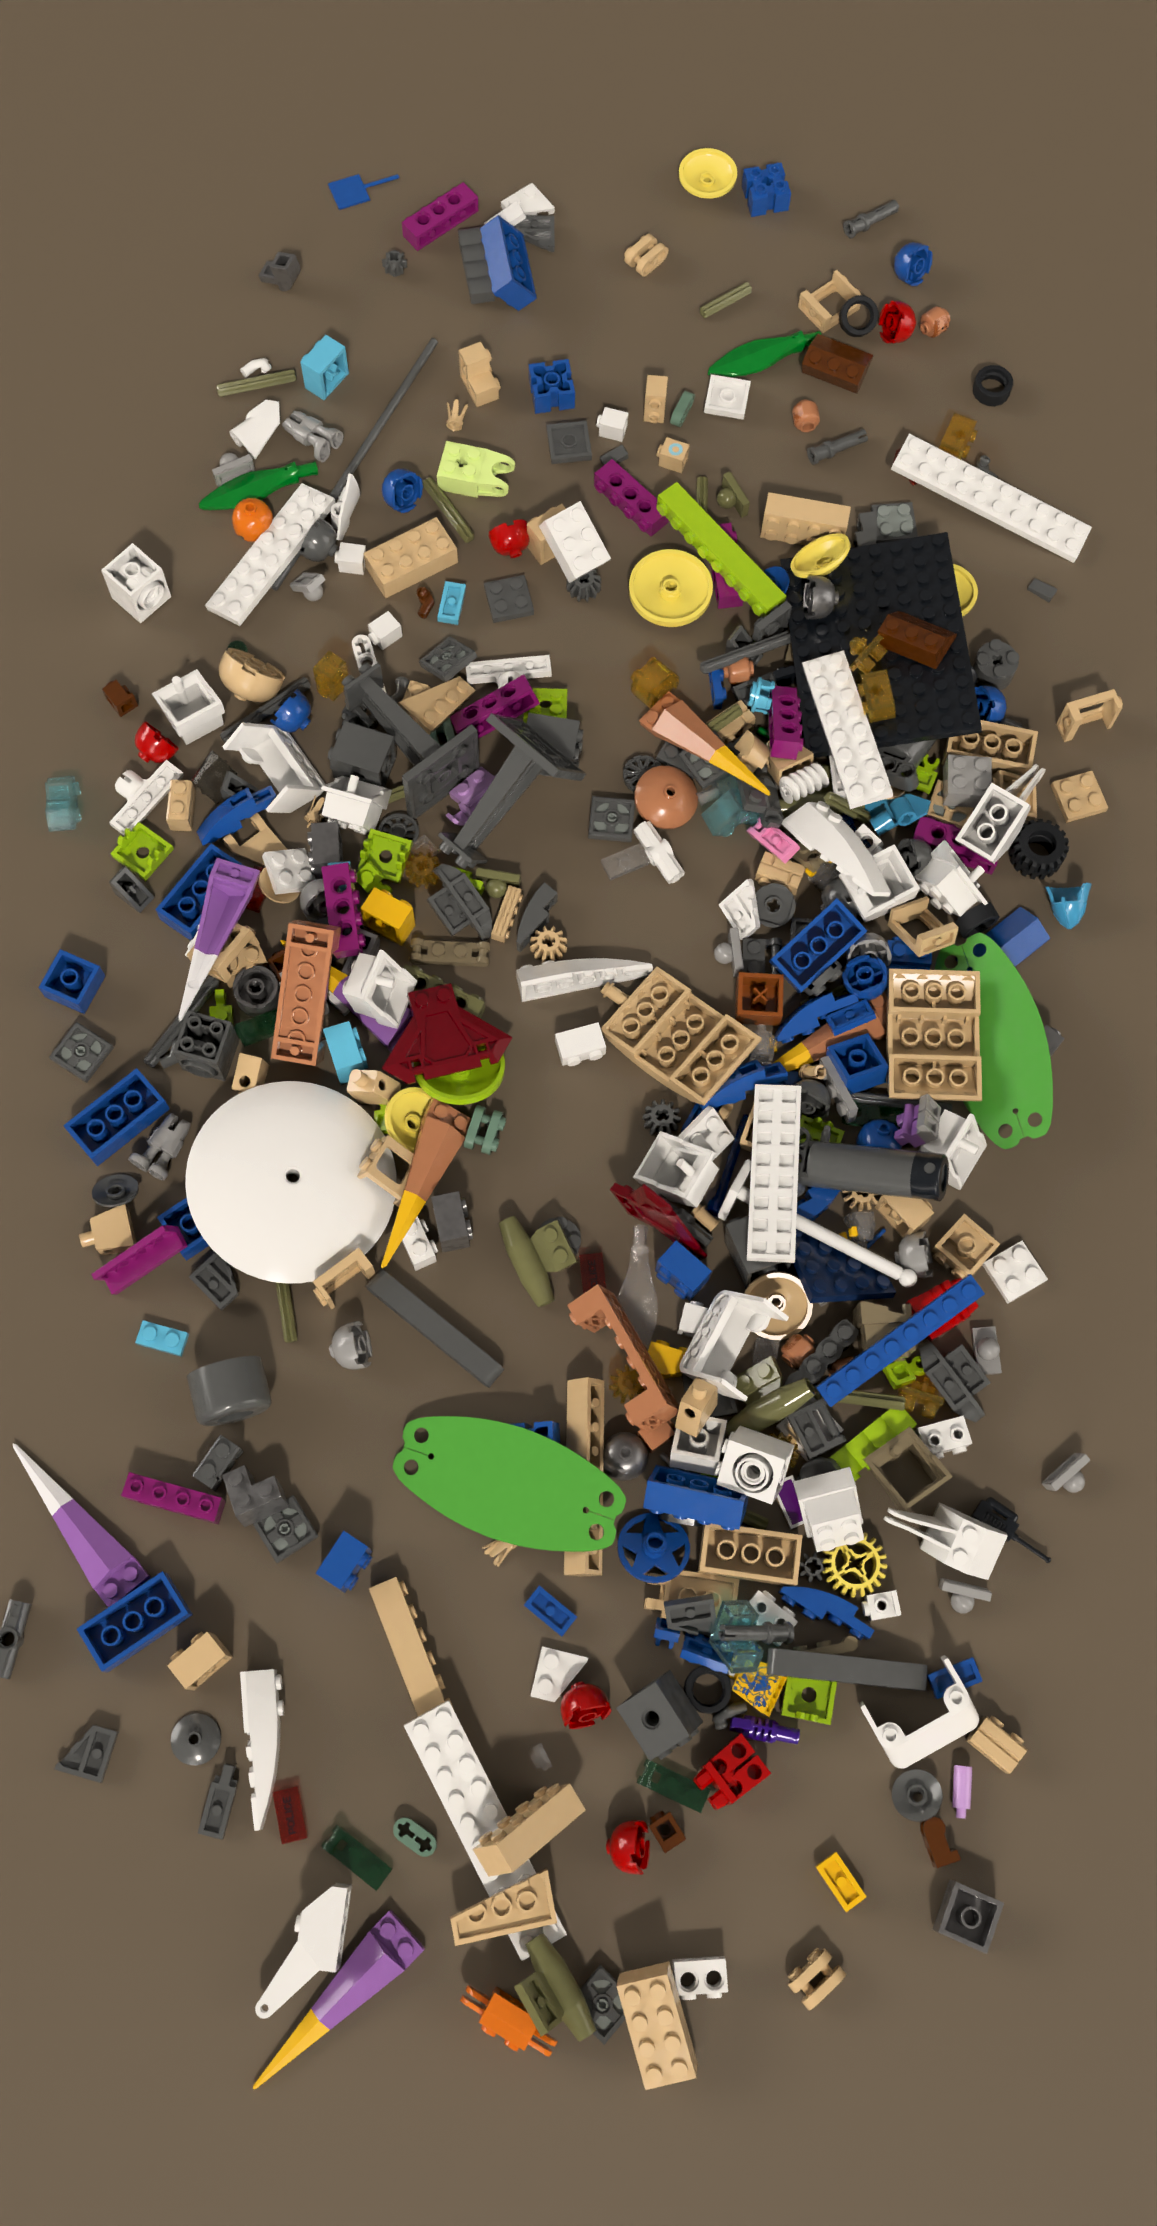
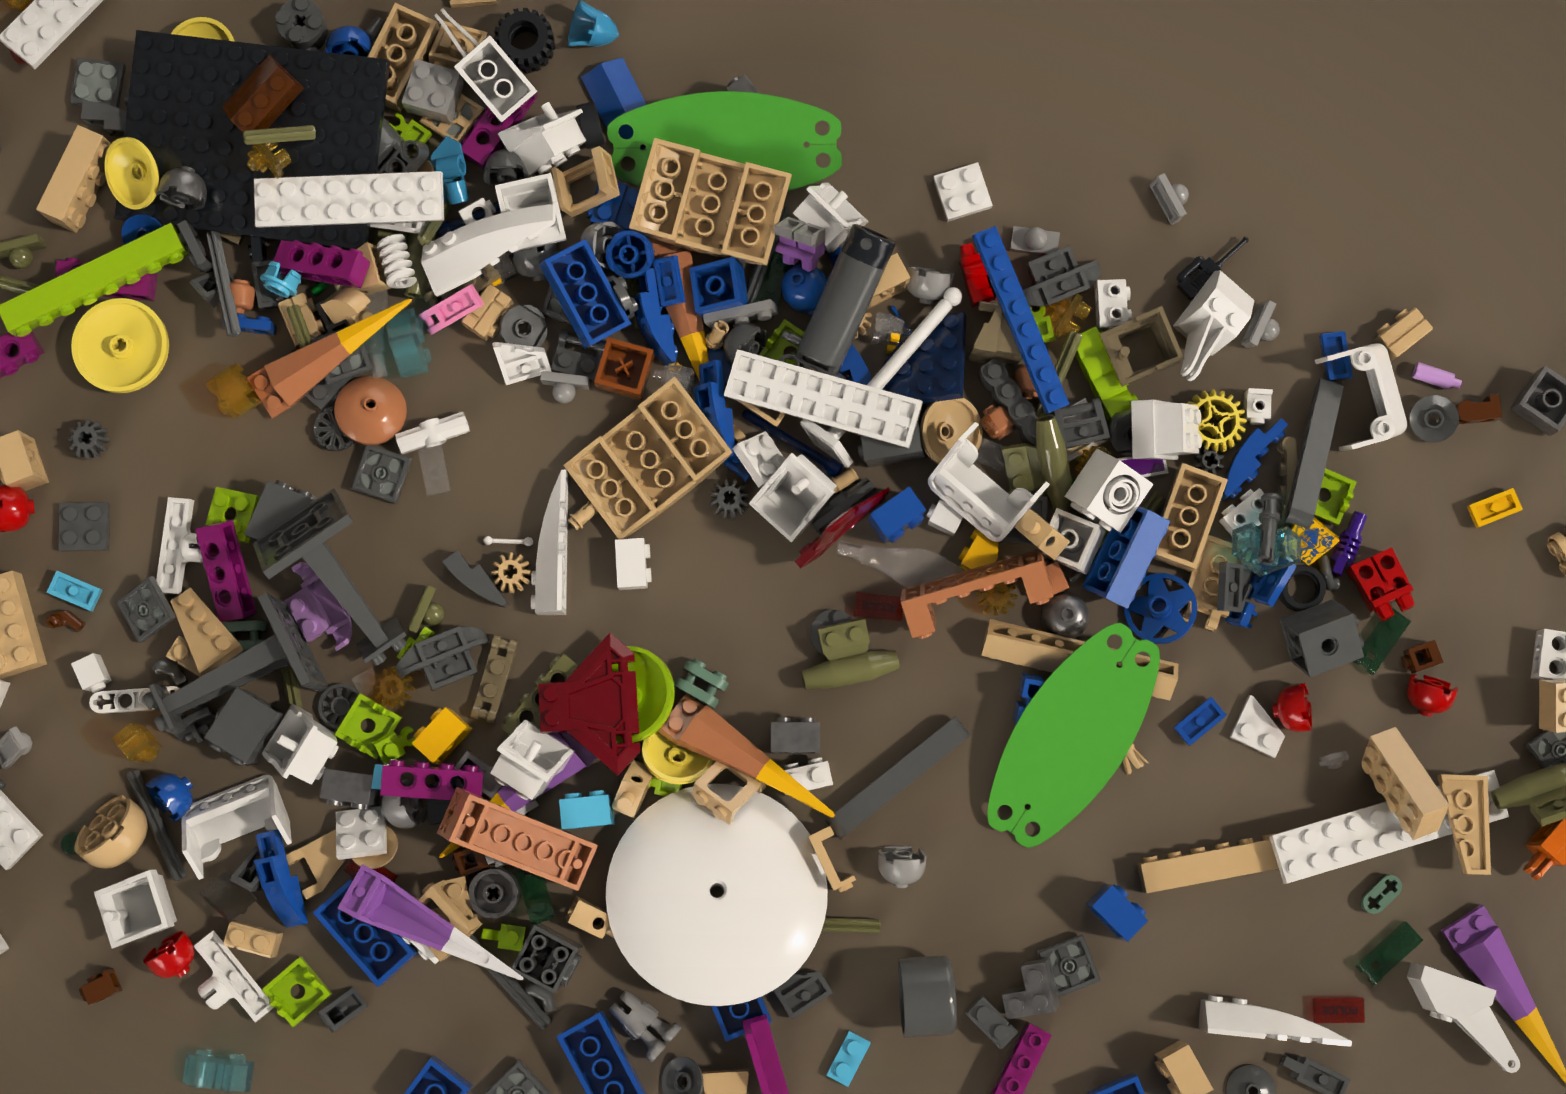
camera: 75 degrees left, 10 degrees up
tan piece [304,795,324,828] -> none
tan piece [491,885,524,943] -> none
white brick [539,501,611,583] -> none
dark grey plate [737,765,784,829] -> none
clear yellow brick [858,669,896,723] -> none
tan plate [932,1214,1000,1279] -> none
none -> olive axle [243,125,316,145]
none -> white hinge [483,536,533,547]

